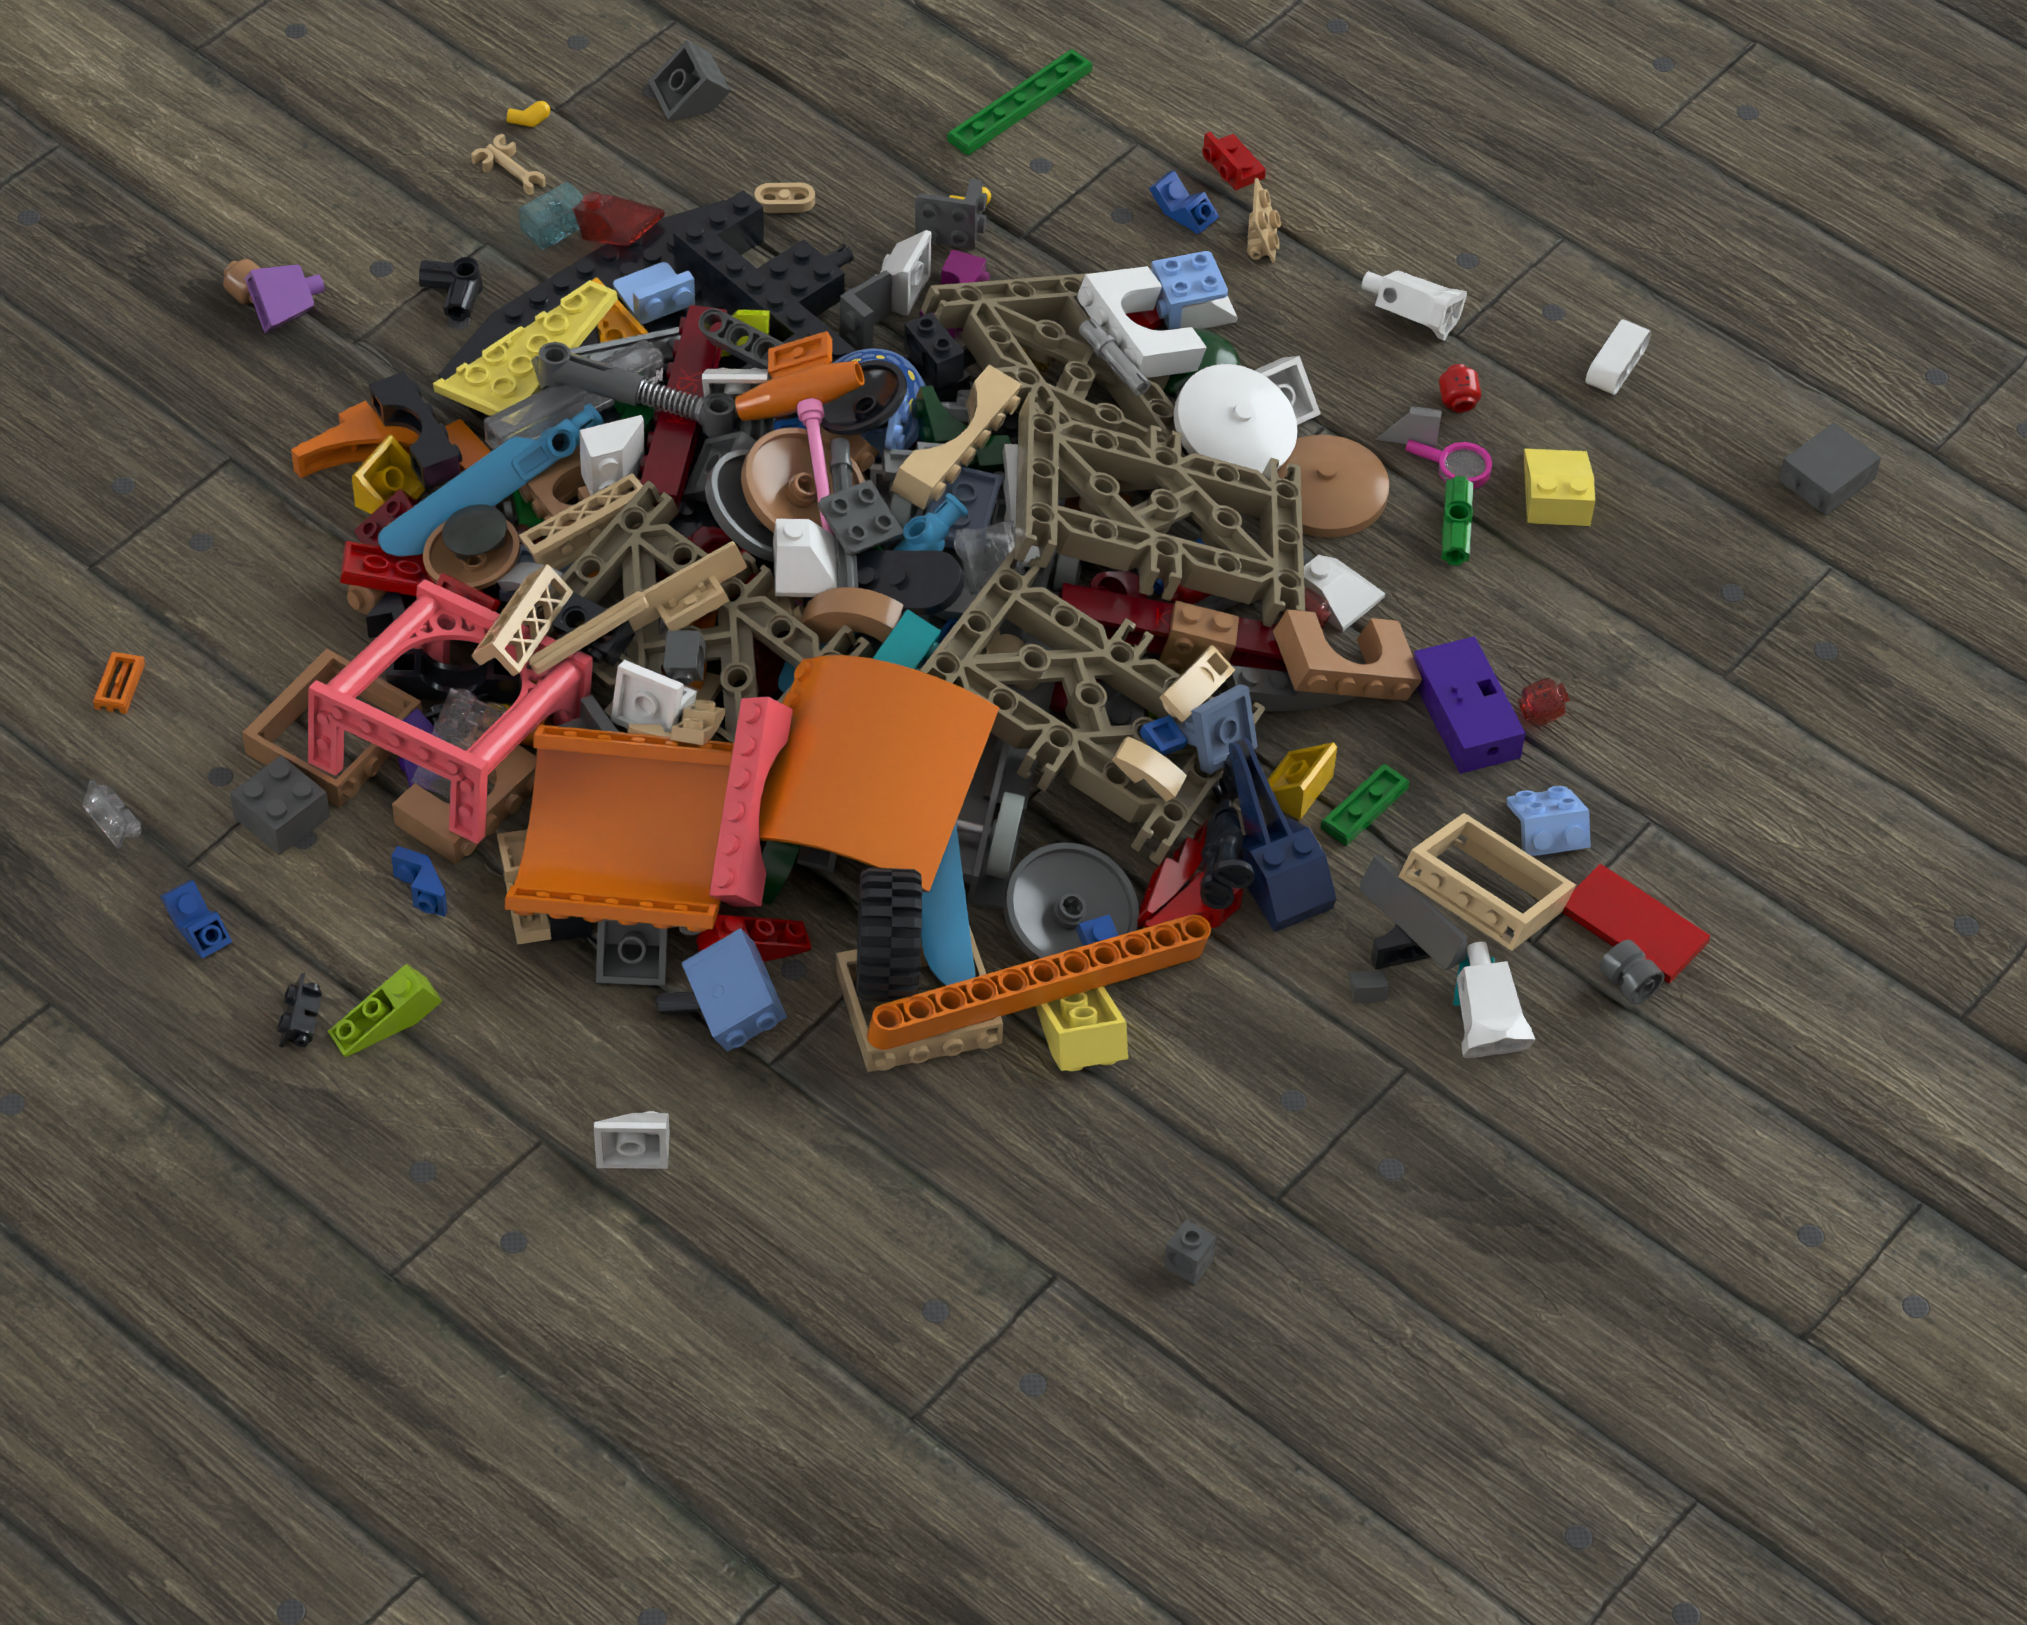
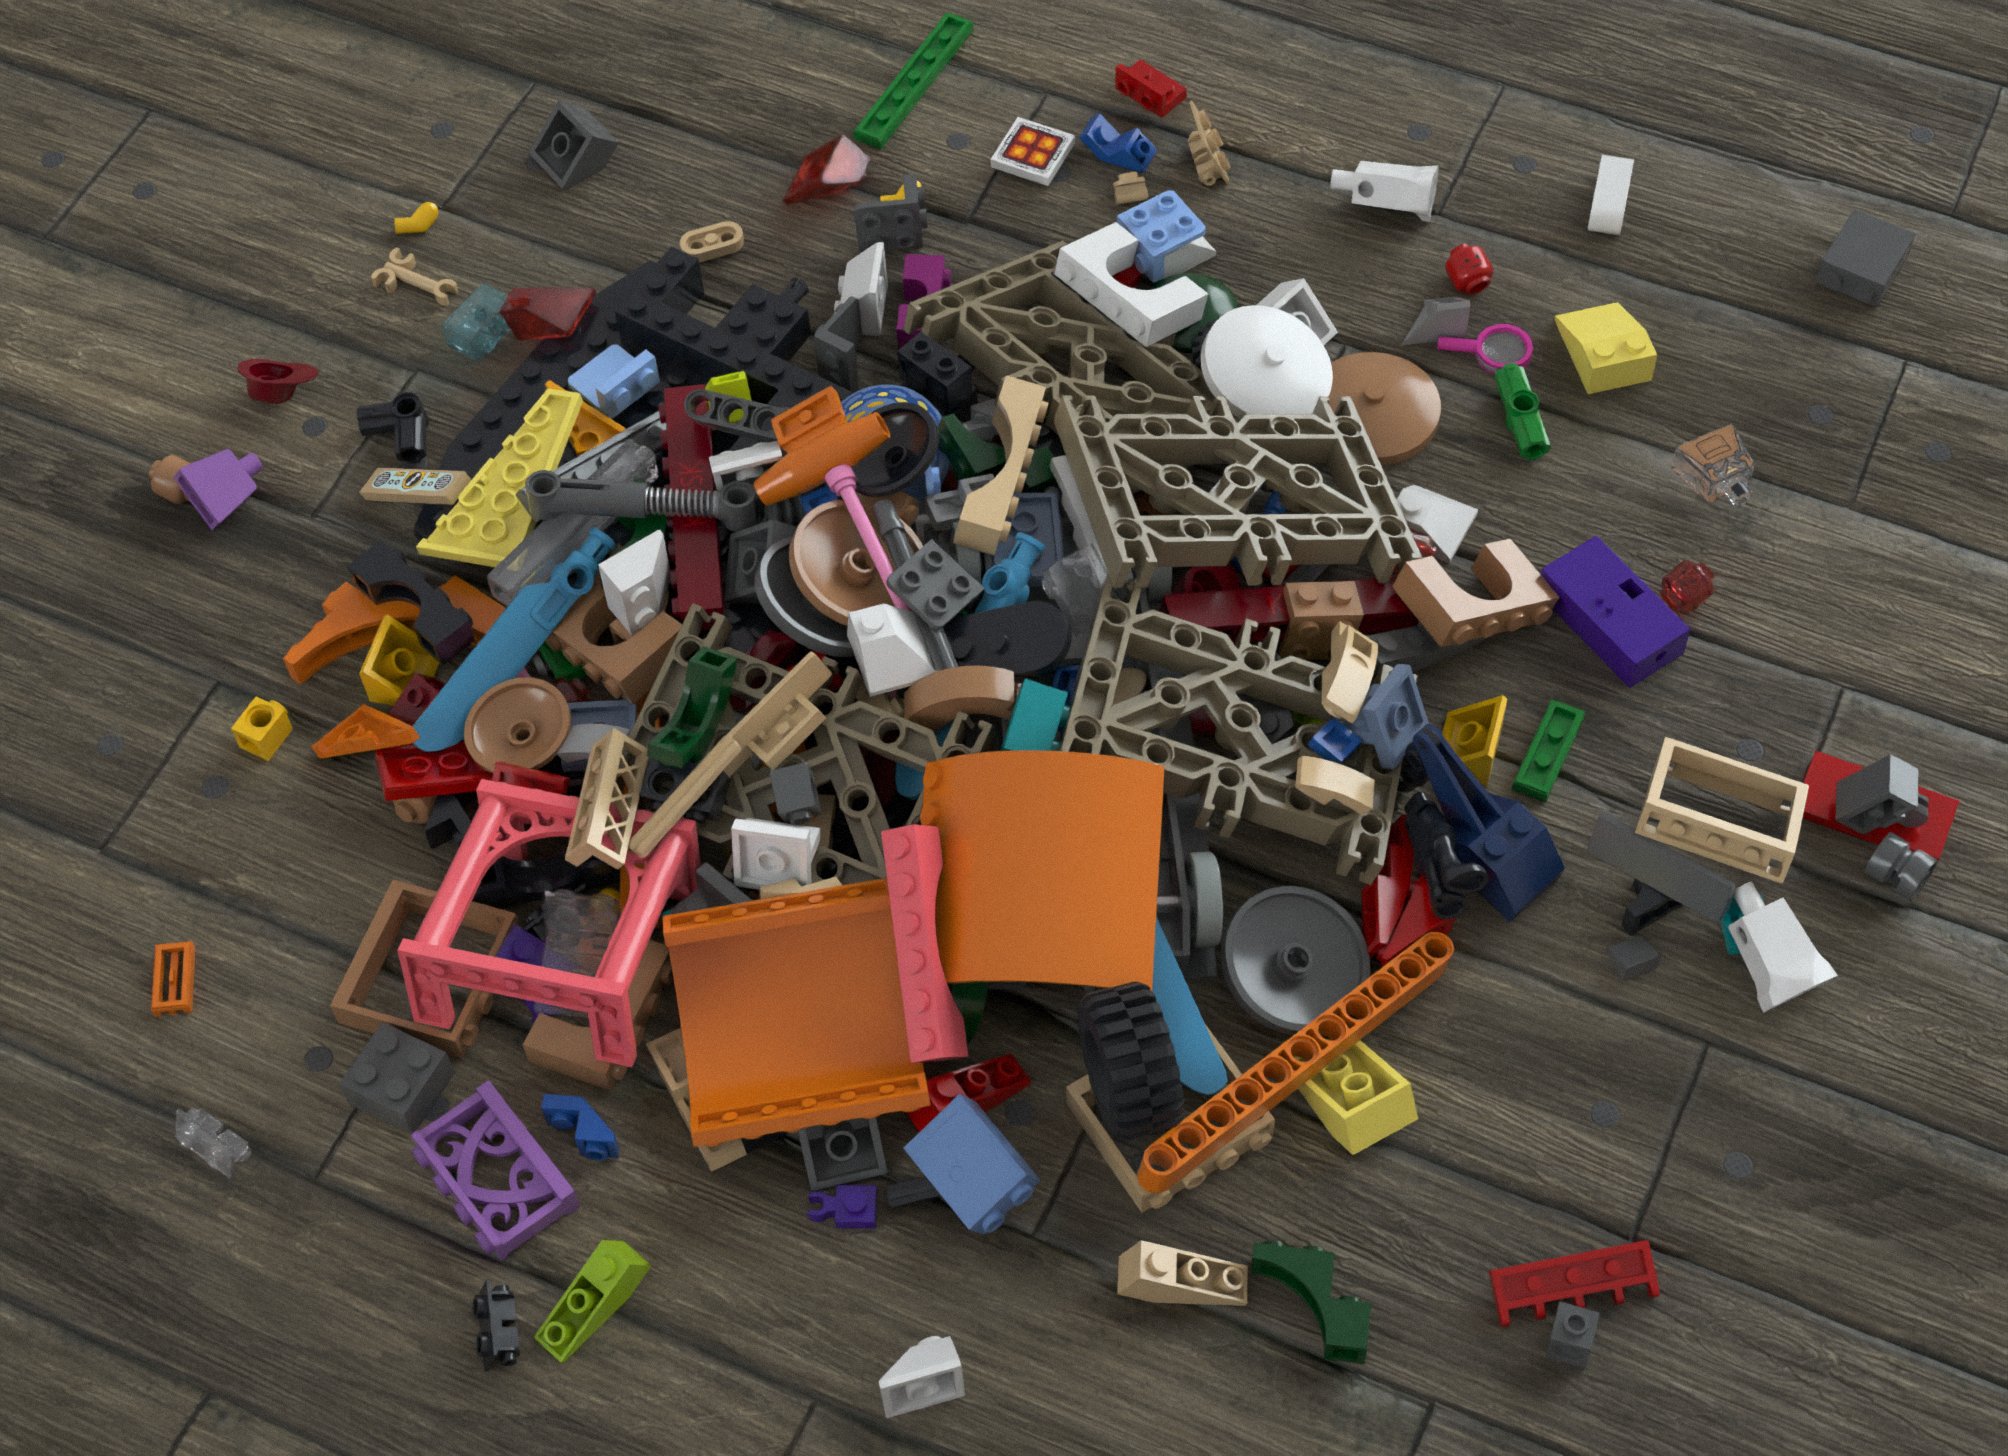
camera: 10 degrees left, 5 degrees up
blue slope [160,880,232,958] -> none
pearl dark grey dish [442,504,507,560] -> none
tan fence [519,473,655,570] -> none
tan slope [670,700,725,745] -> none
blue plate [1075,914,1119,946] -> none
light grey pin [1078,318,1151,396] -> none
light blue bracket [1507,786,1591,856] -> none
none -> yellow brick [231,696,293,761]
none -> dark red piece [237,359,318,404]
none -> orange wing [311,704,420,759]
none -> tile [359,468,472,505]
none -> medium lavender fence [411,1080,580,1261]
none -> dark green arch [647,646,738,768]
none -> clear red slope [783,134,870,205]
none -> dark purple plate [808,1185,877,1229]
none -> tile [991,117,1075,186]
none -> tan plate [1113,172,1148,205]
none -> tan slope [1117,1240,1248,1306]
none -> dark green arch [1251,1241,1371,1364]
none -> red hinge [1488,1240,1660,1327]
none -> torso [1671,423,1754,506]
none -> dark grey brick [1835,754,1929,835]

